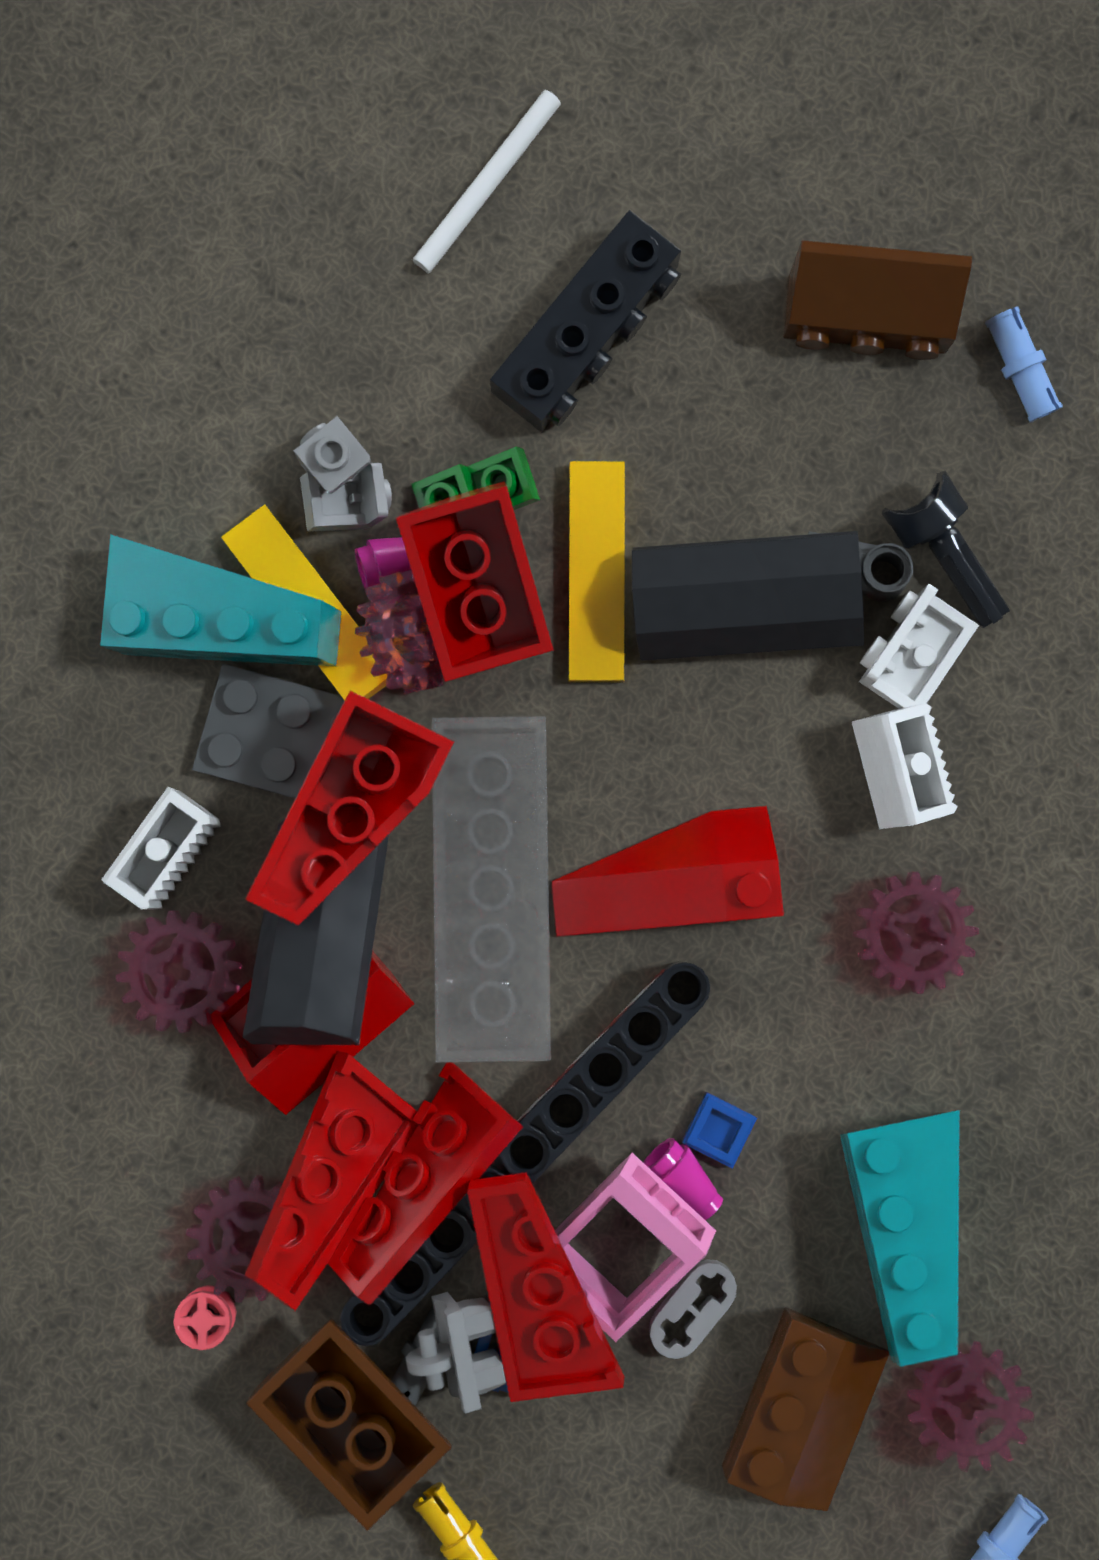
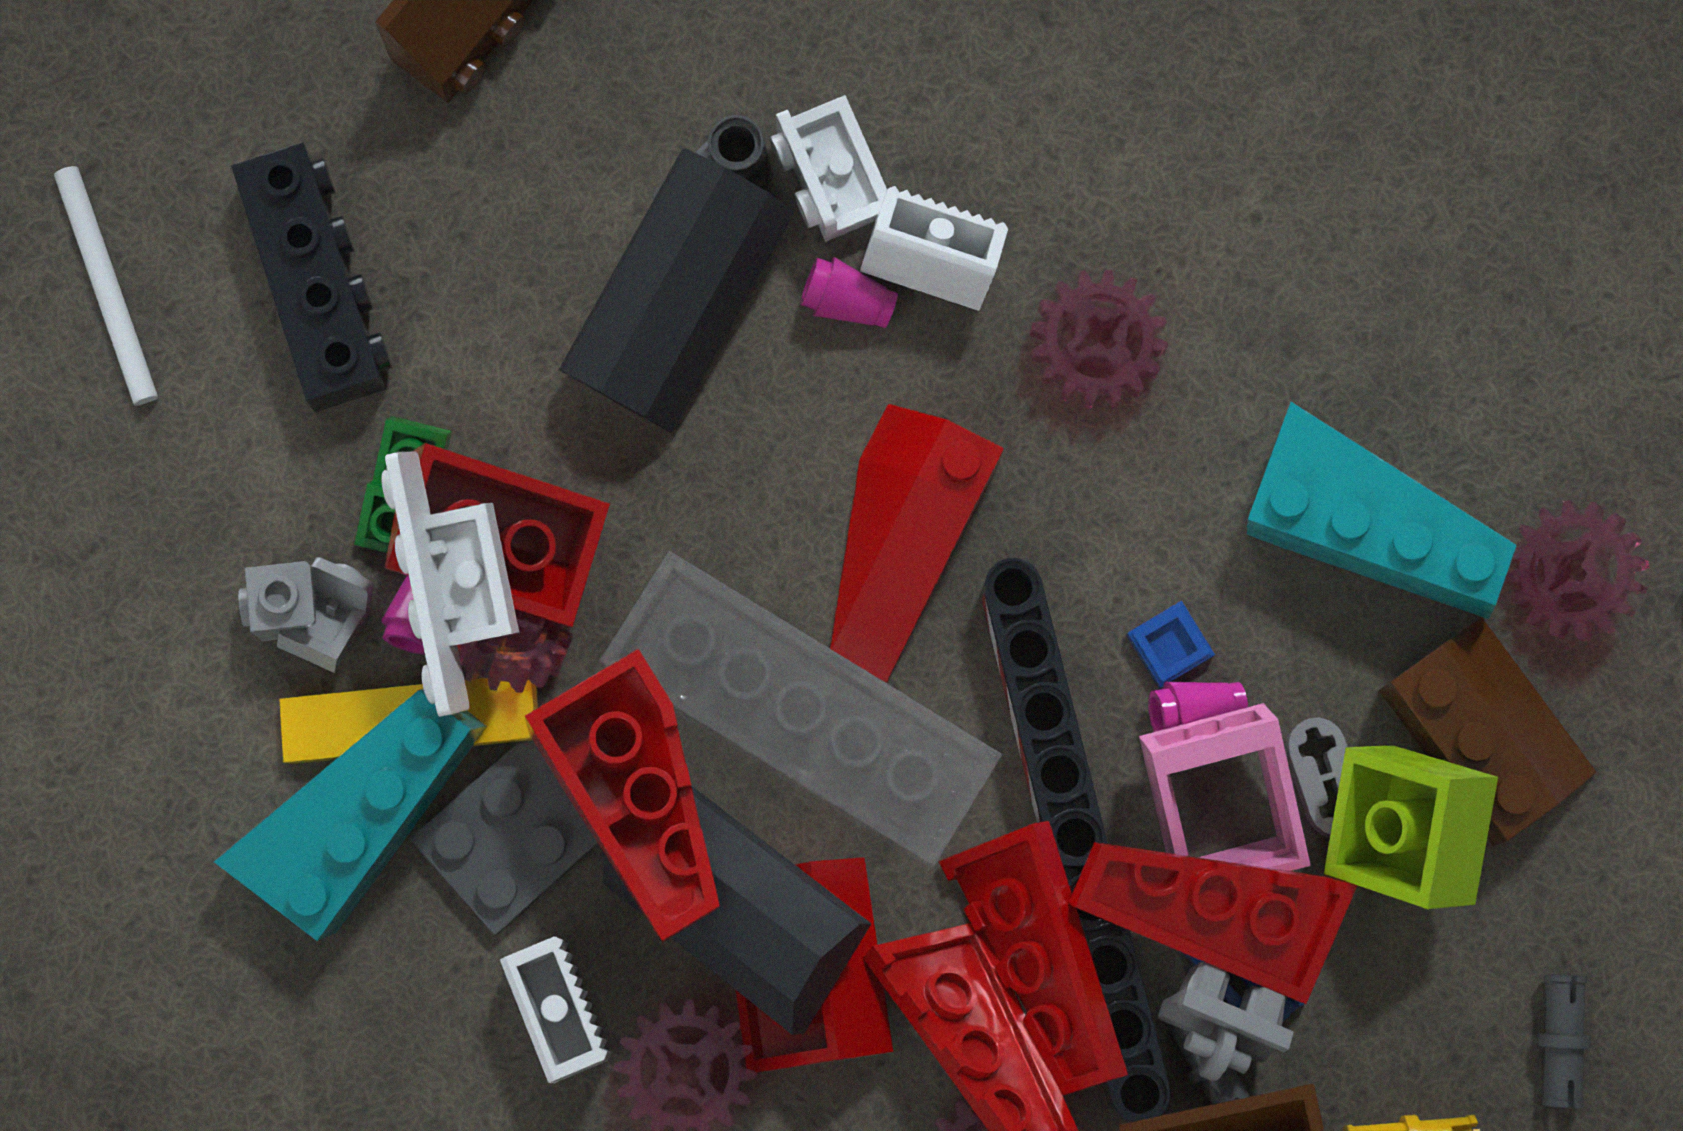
camera: 60 degrees left, 5 degrees down
yellow tile [569,461,625,682] -> none
black piece [882,471,1010,628] -> none
none -> white bracket [382,451,519,717]
none -> dark pink cone [800,257,898,328]
none -> lime brick [1324,745,1498,909]

